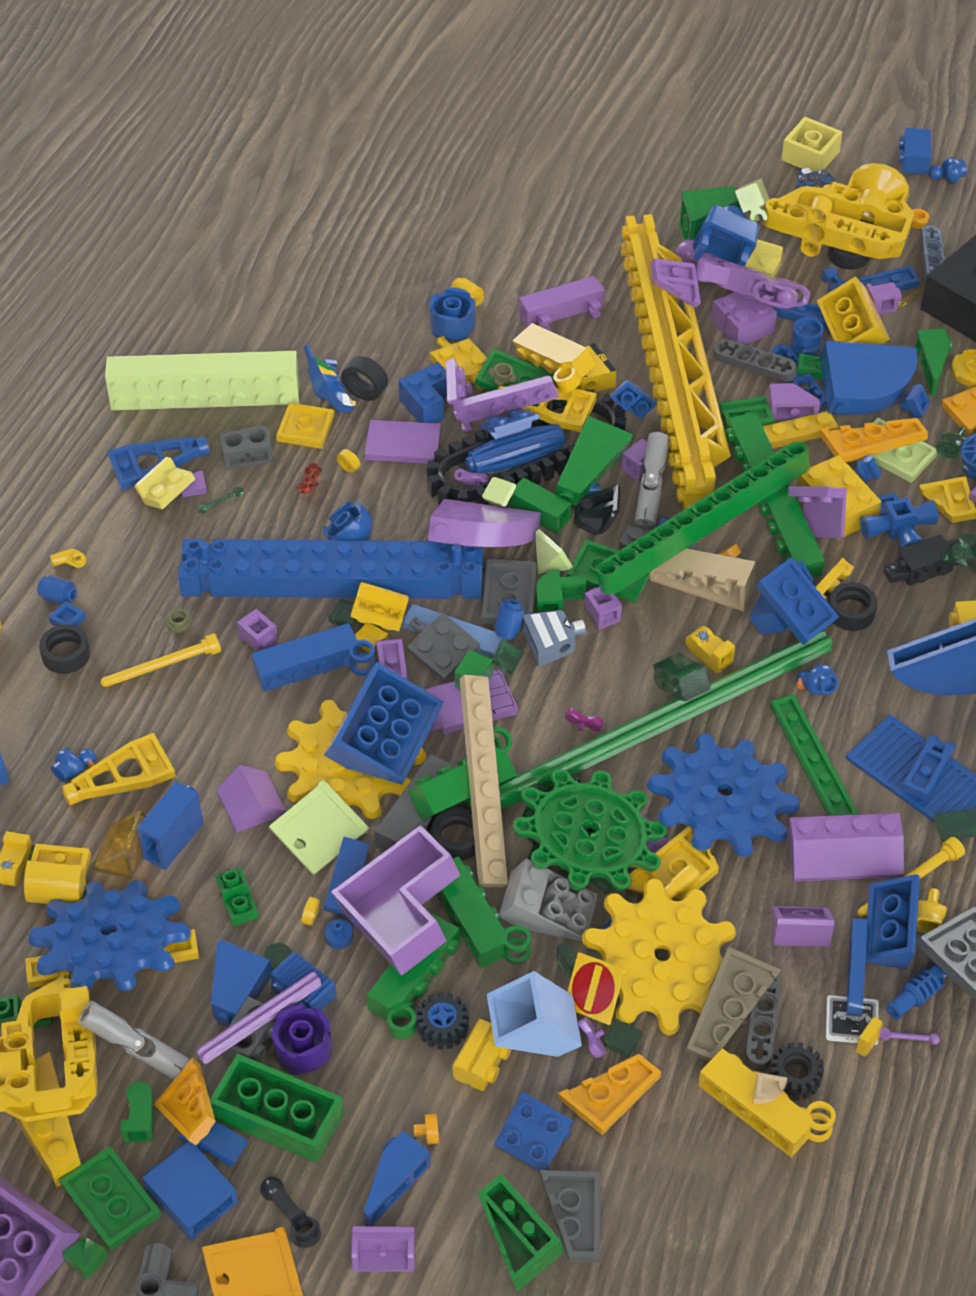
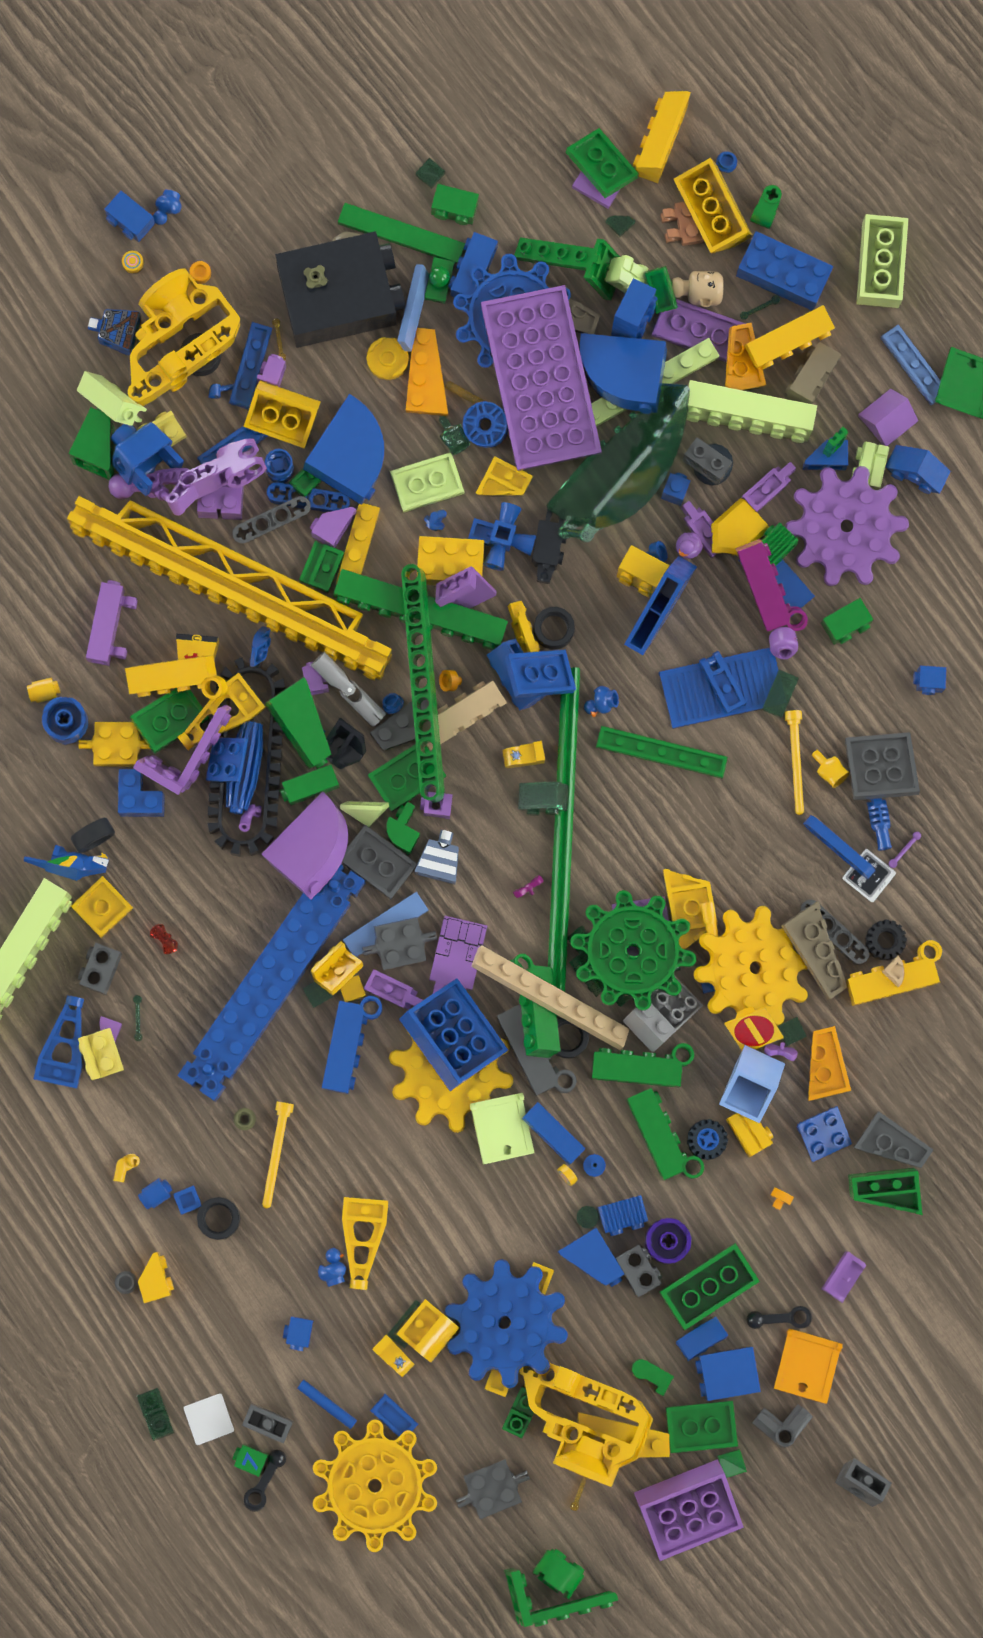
camera: 65 degrees left, 30 degrees up
light grey piece [78,1001,190,1080] -> none
clear yellow slope [92,810,146,879] -> none
blue brick [137,781,204,870] -> none
light orange wing [154,1058,216,1145] -> none
axle [197,972,321,1064] -> none
green slope [215,867,259,926] -> none
medium lavender slope [217,765,286,833] -> none
medium lavender brick [237,609,278,651] -> none
blue cylinder [323,500,373,540] -> none
medium lavender piece [331,825,460,976] -> none
yellow tile [337,449,361,473] -> none
blue slope [364,1131,431,1227] -> none
medium lavender tile [365,420,441,464] -> none
green brick [454,650,493,691] -> none
yellowish green slope [482,477,516,507] -> none
olive plate [489,363,516,386] -> none
clear green tile [491,638,524,675] -> none
blue brick [495,599,525,639] -> none
clear green tile [556,942,577,980] -> none
blue plate [647,734,800,857] -> none
medium lavender wing [650,259,701,307] -> none
medium lavender slope [772,906,834,947] -> none
light yellow brick [782,117,842,172] -> none
medium lavender slope [787,813,904,882] -> none
light orange wing [819,418,928,462] -> none
yellow tile [856,1017,883,1057] -> none
blue slope [865,874,920,969] -> none
blue tile [899,384,931,418] -> none
green slope [914,328,952,396] -> none
sand blue beam [919,225,945,282] -> none

